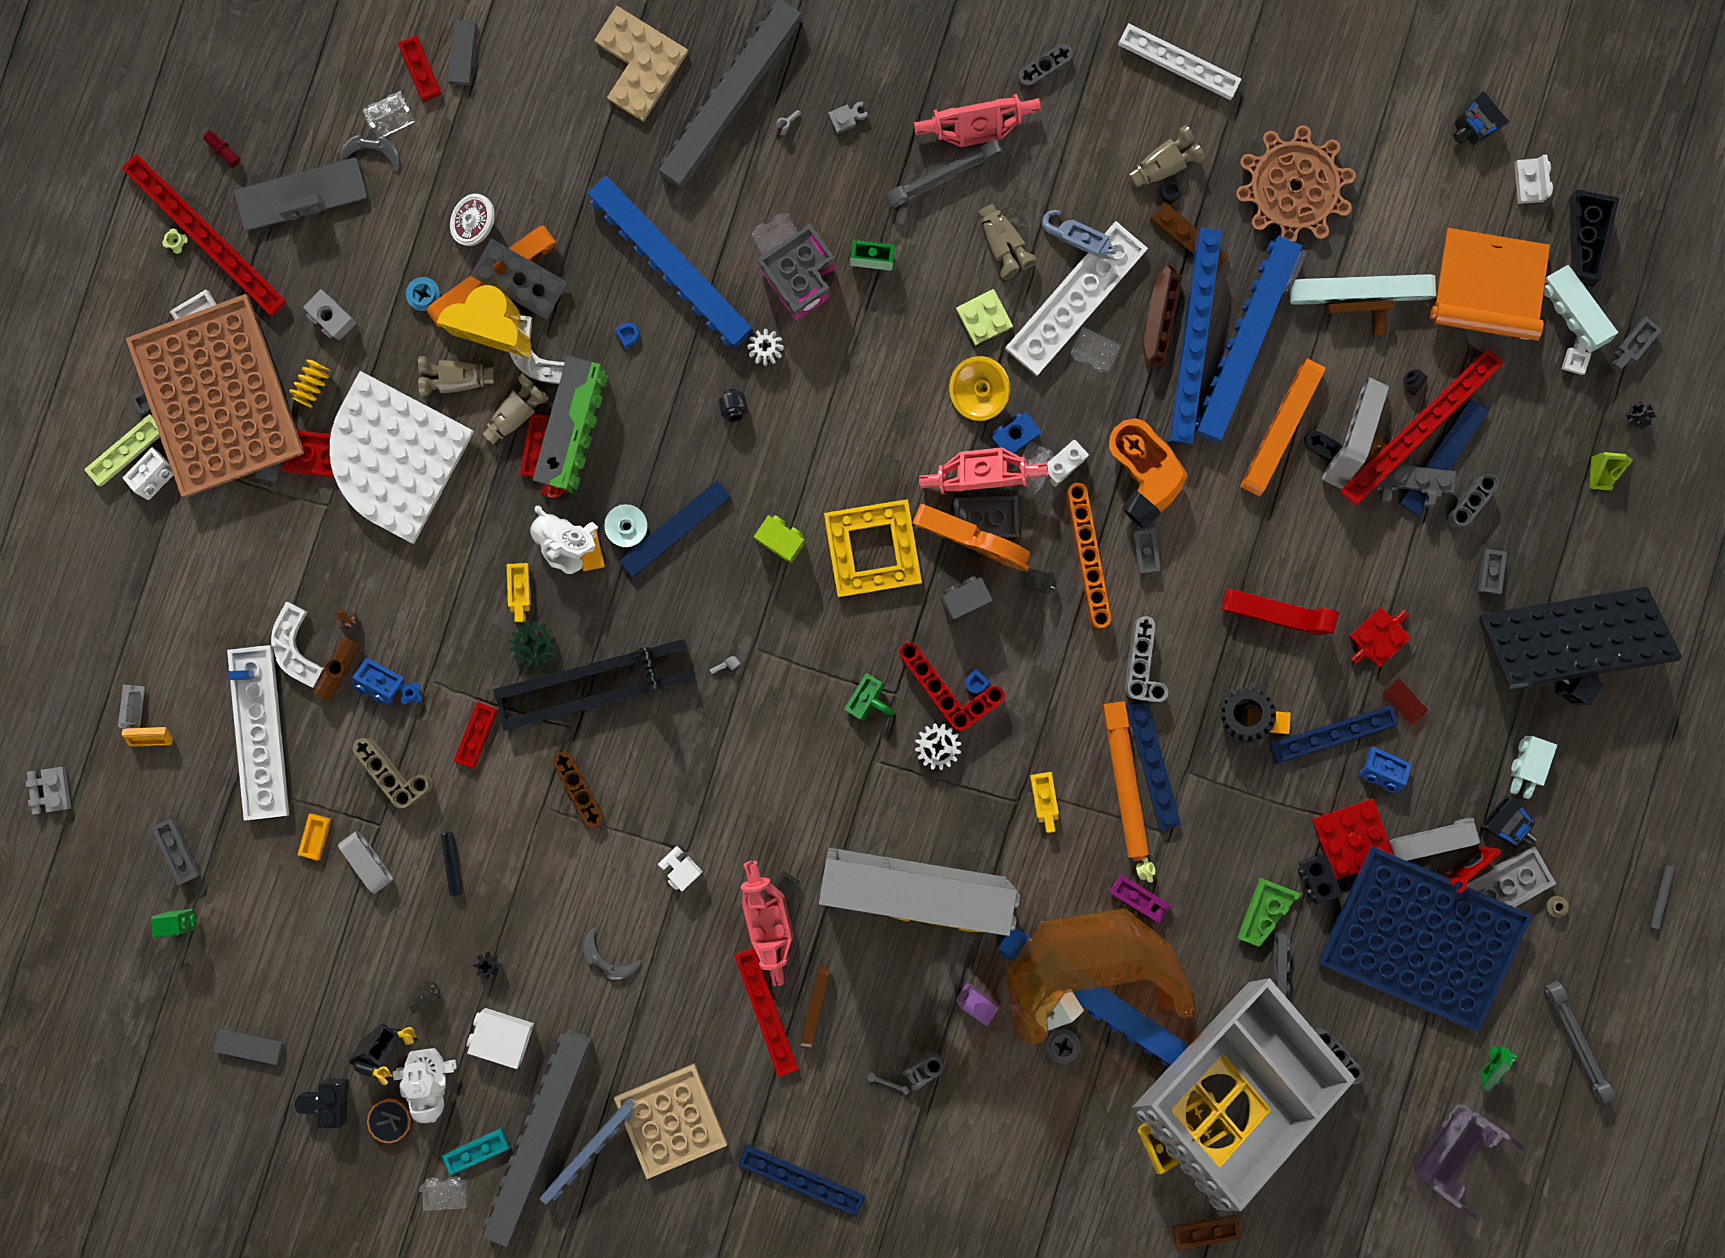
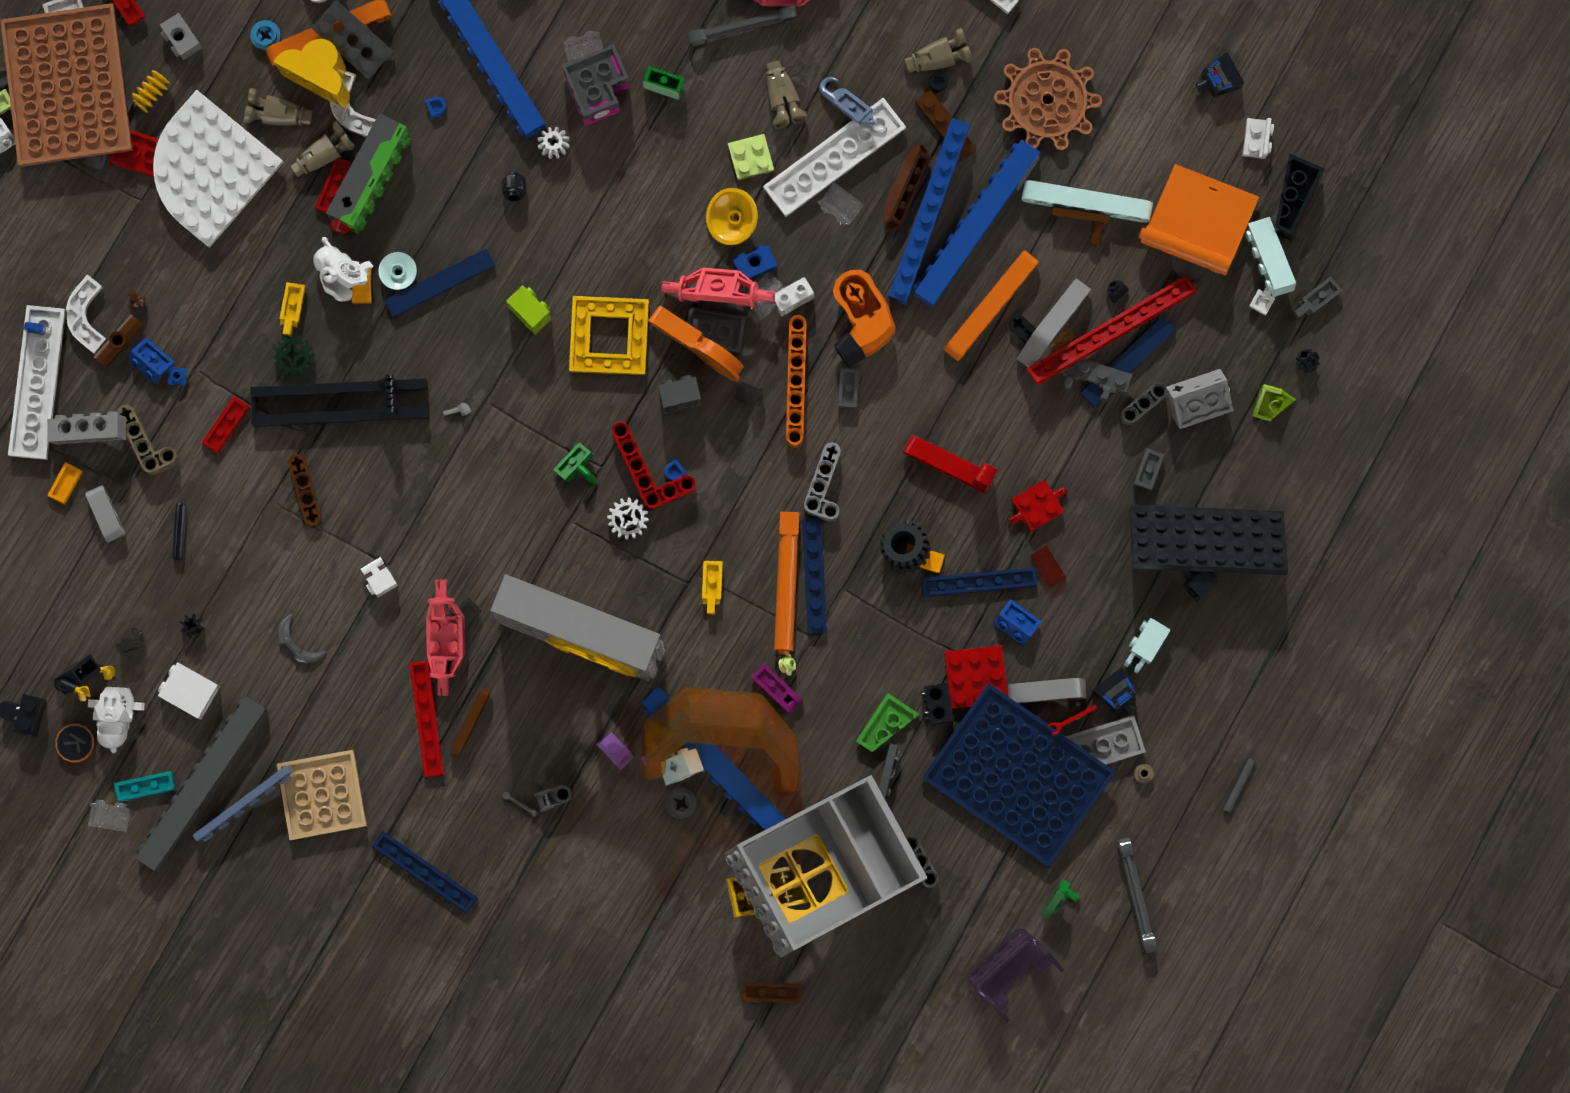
camera: 10 degrees right, 5 degrees down
none -> light grey brick [47,411,126,444]
none -> light grey piece [1166,369,1234,429]

